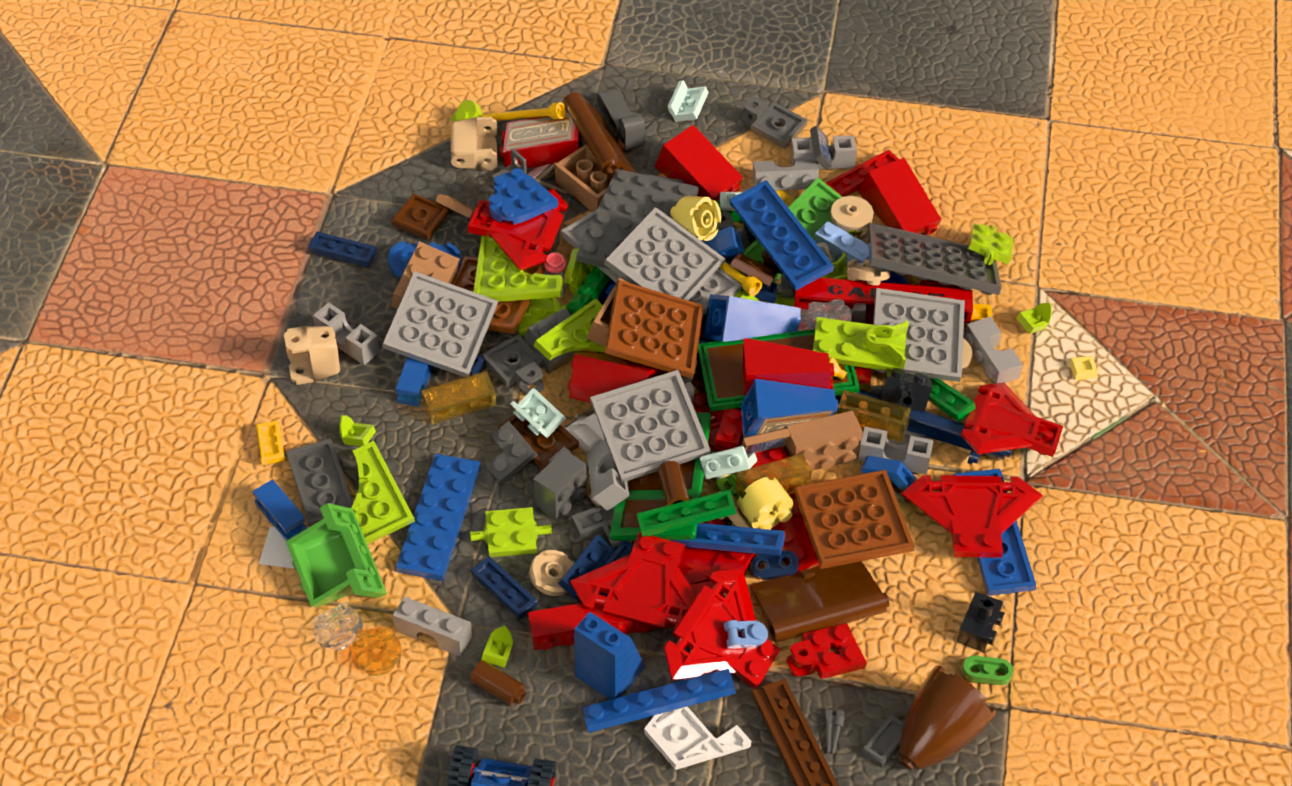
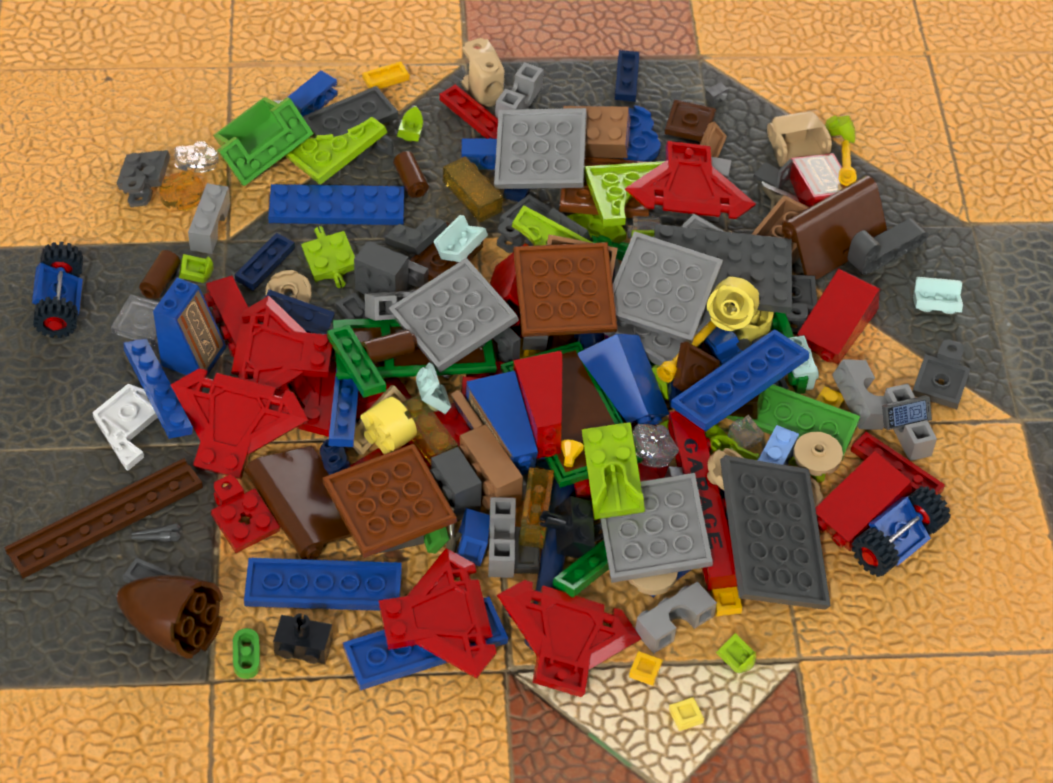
camera: 75 degrees right, 0 degrees up
blue plate [489,168,558,224] -> none
coral plate [544,253,566,273] -> none
medium blue plate [724,620,768,649] -> none
lime plate [968,223,1014,265] -> none
none -> clear plate [111,294,159,345]
none -> dark grey plate [116,150,170,207]
none -> blue plate [244,558,402,611]
none -> reddish brown brick [393,151,429,198]
none -> dark grey brick [430,447,482,522]
none -> red plate [439,84,498,139]
none -> yellow plate [629,651,663,686]
none -> flat silver piece [705,82,728,105]
none -> plate [852,486,951,577]

